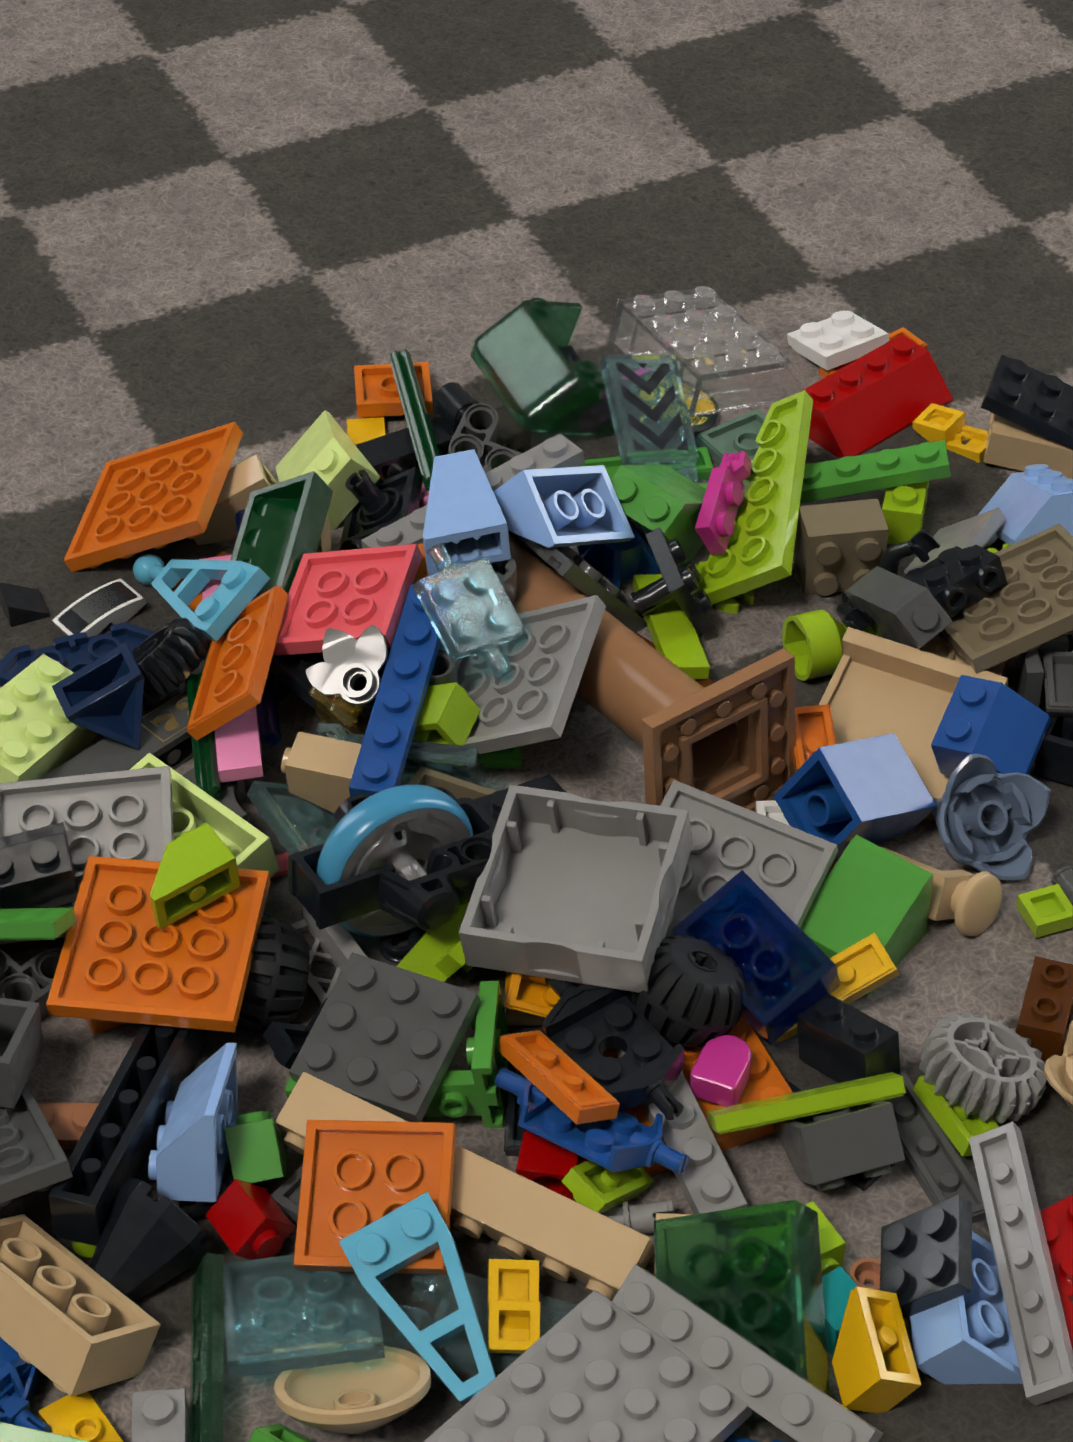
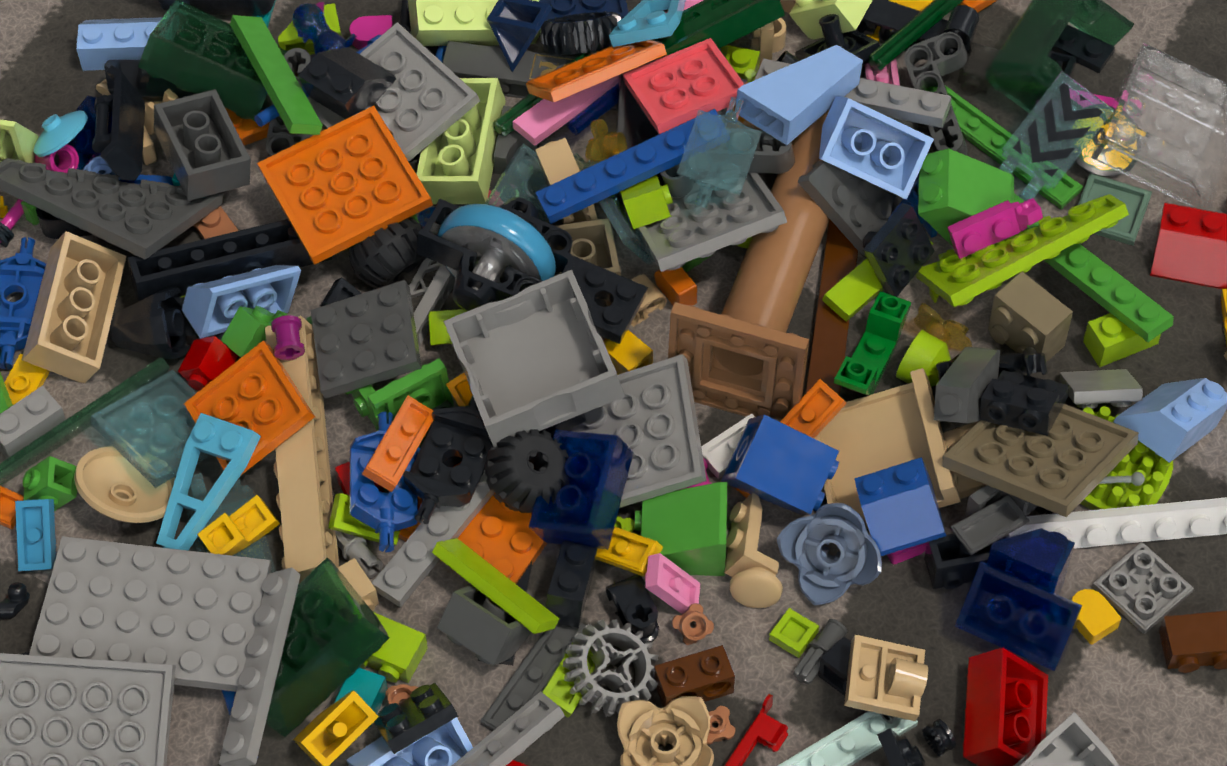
camera: 55 degrees right, 15 degrees up
lime slope [150,823,241,930] -> none
plate [306,625,388,705] -> none
dark pink piece [690,1035,751,1107] -> none
none -> magenta bush [271,315,305,360]
none -> black piece [605,574,659,644]
none -> bright pink plate [645,553,700,614]
none -> orange piece [654,267,697,305]
none -> nougat plate [672,603,714,645]
none -> green slope [834,291,912,395]
none -> clear yellow animal [914,303,972,351]

